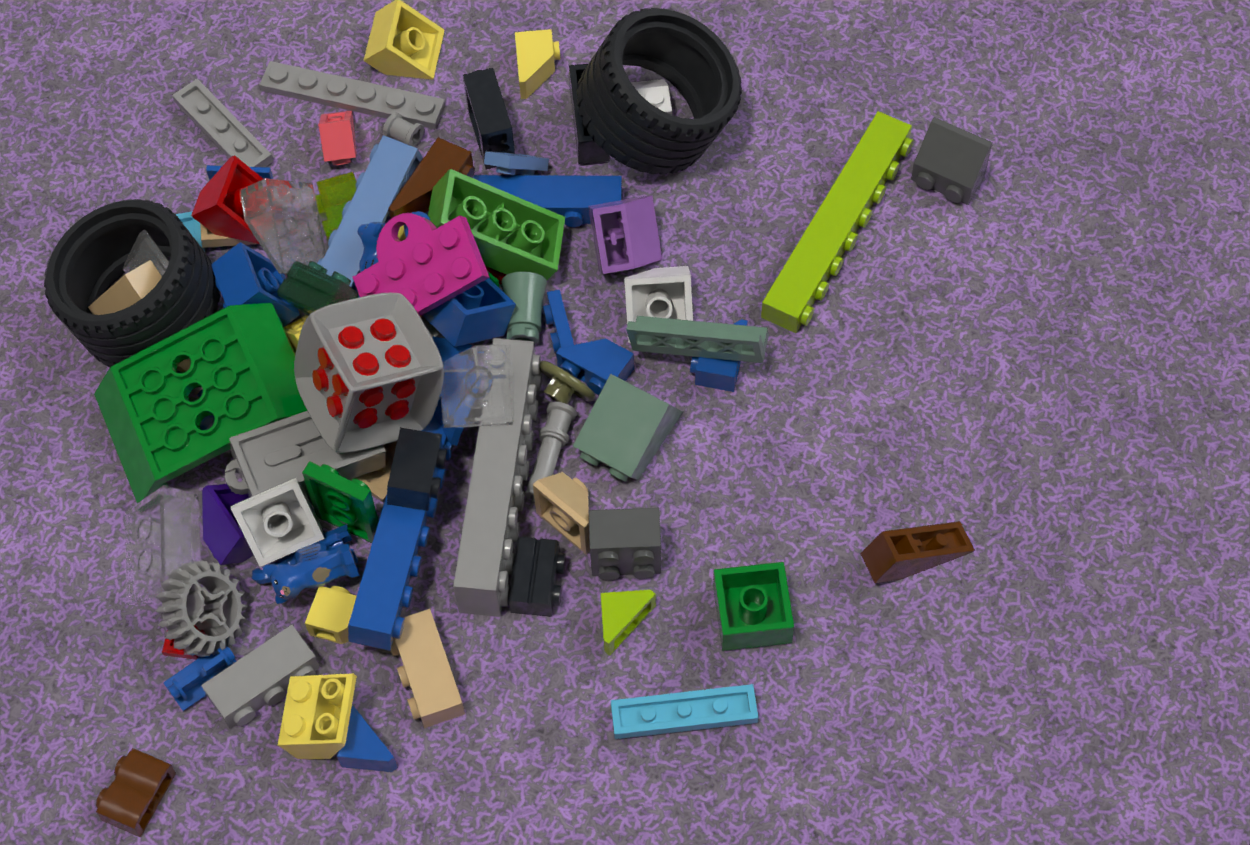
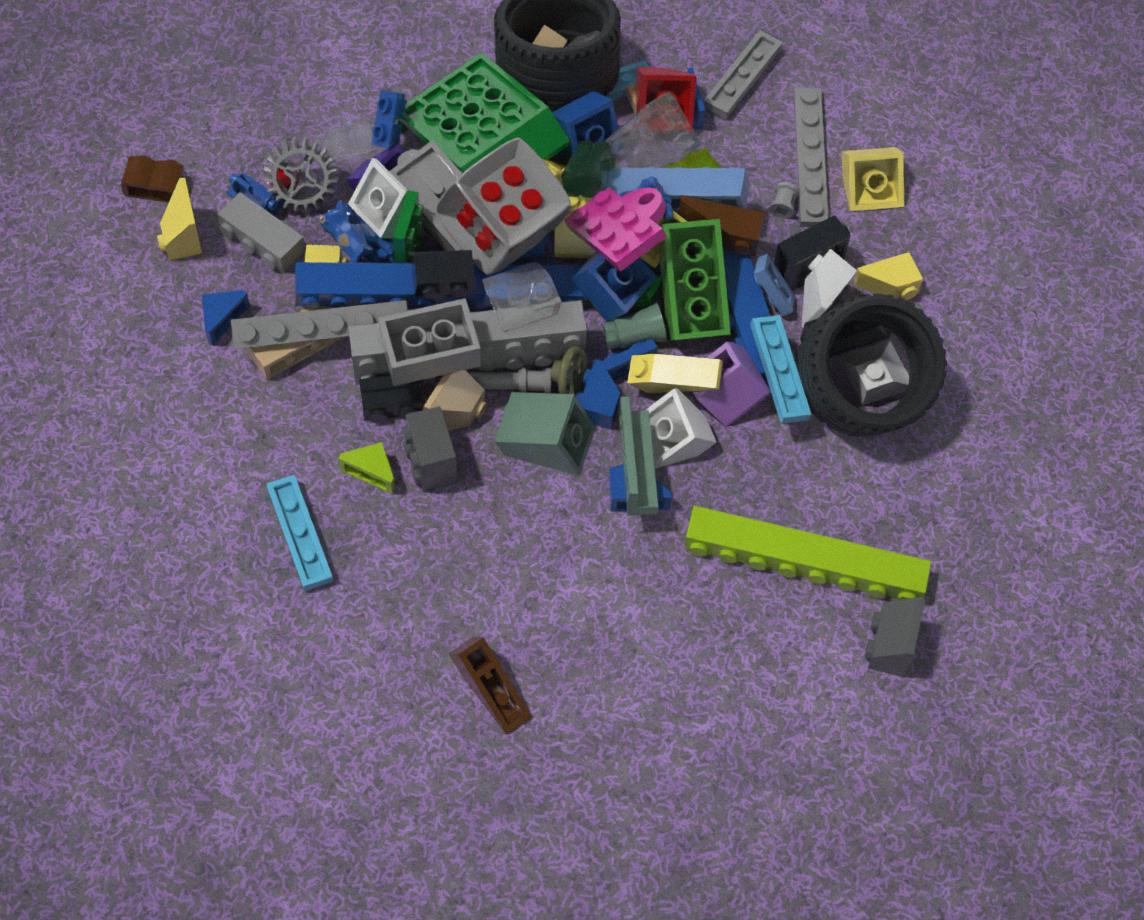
camera: 70 degrees right, 0 degrees up
light yellow slope [278,673,357,760] -> none
coral slope [318,110,357,165] -> none
green brick [713,562,794,651] -> none
none -> light yellow slope [157,178,202,260]
none -> light grey plate [231,300,407,349]
none -> blue hinge [371,89,407,149]
none -> light grey brick [378,298,481,386]
none -> light yellow slope [628,354,723,393]
none -> medium azure plate [750,315,812,424]
none -> white slope [802,249,857,327]

